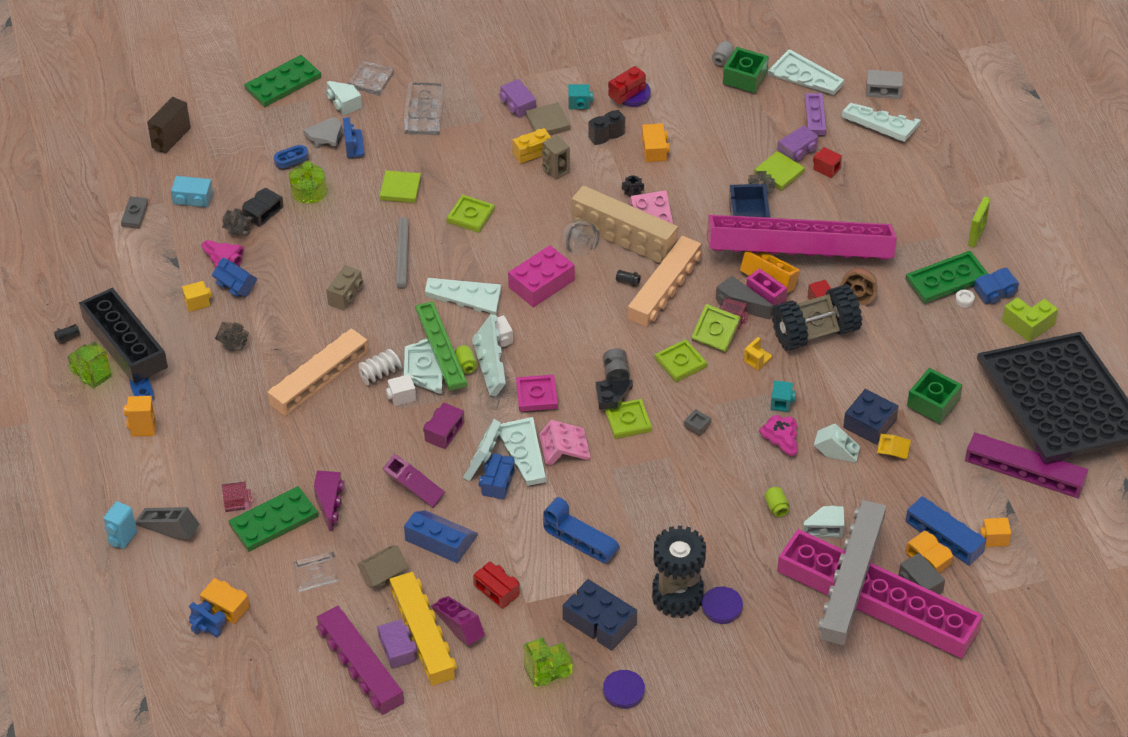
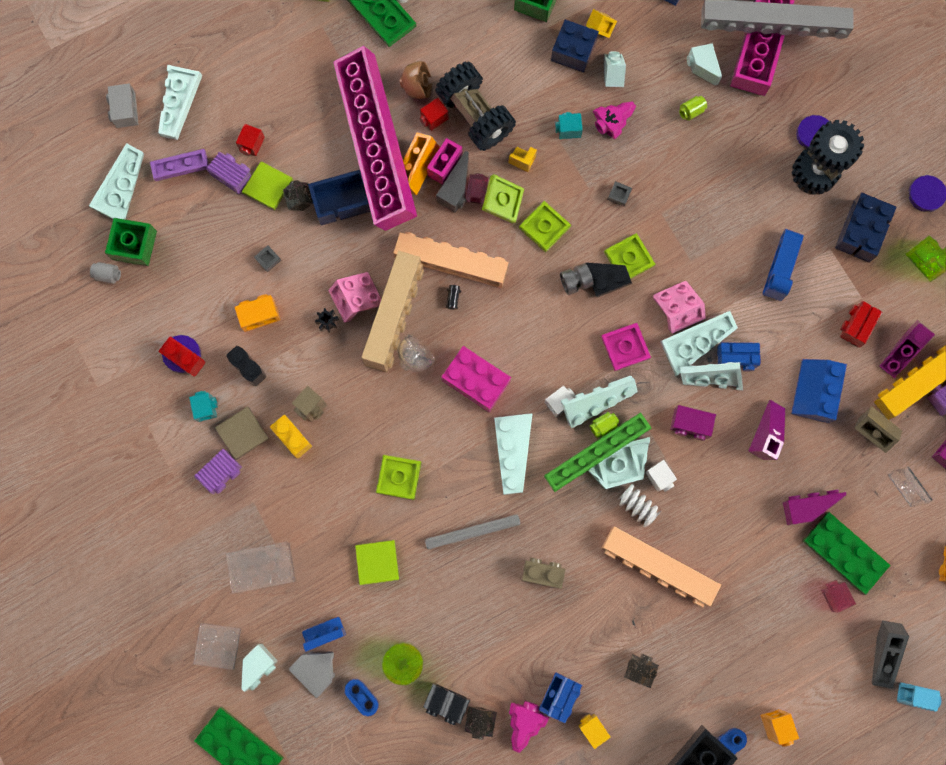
camera: 105 degrees left, 30 degrees up
none -> dark grey plate [254,245,281,272]

